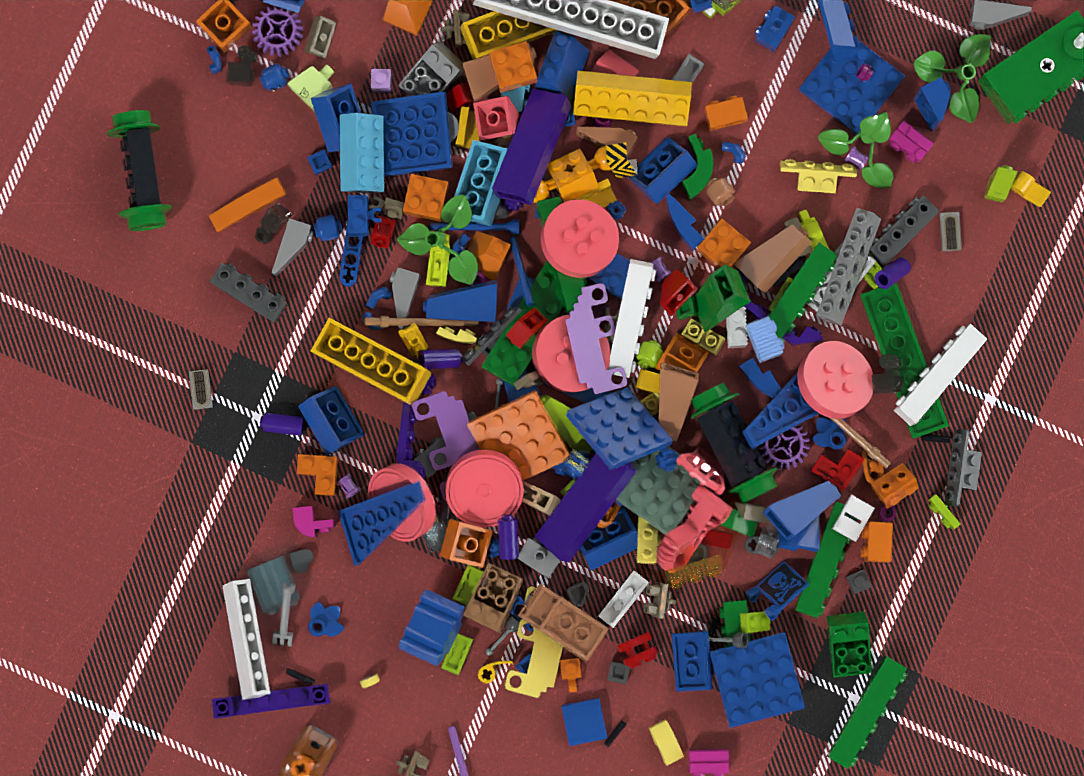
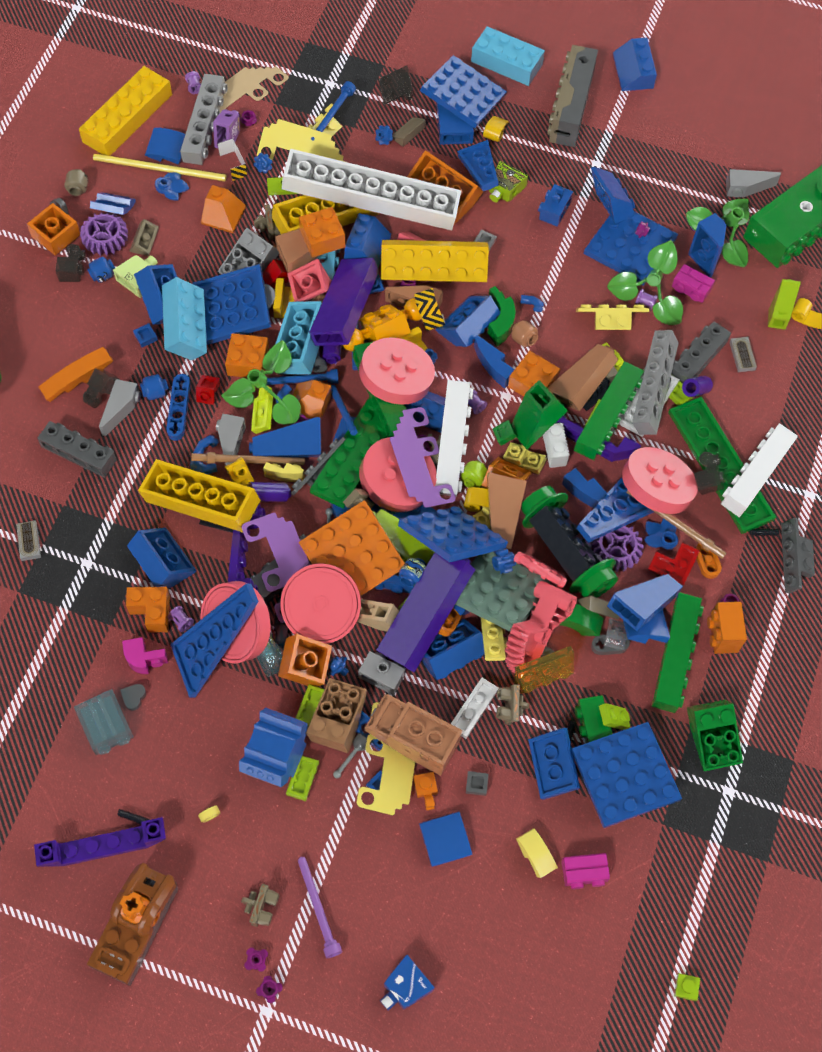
camera: 10 degrees left, 20 degrees down
blue arm [207,45,222,74] -> none
white brick [223,579,270,700] -> none
dark purple brick [260,412,304,436] -> none
light grey hinge [272,582,295,647] -> none
blue plate [308,602,344,637] -> none
blue brick [347,195,382,237] -> none
dark tan plate [369,196,404,219] -> none
lavender brick [371,69,392,93] -> none
yellow panel [478,661,514,683] -> none
dark purple brick [498,514,519,560] -> none
red slope [506,307,548,348] -> none
dark grey tile [565,582,589,607] -> none
black piece [604,721,627,748] -> none
red brick [617,632,658,669] -> none
red slope [660,269,697,316] -> none
red sticker [700,530,732,549] -> none
orange brick [704,96,748,131] -> none
dark grey hinge [709,633,748,648] -> none
light blue brick [745,316,784,363] -> none
flag [746,561,809,621] -> none
green brick [826,656,907,769] -> none
white piece [832,495,874,542] -> none
dark grey plate [846,569,872,595] -> none
orange brick [871,463,919,509] -> none
lime plate [928,494,961,530] -> none

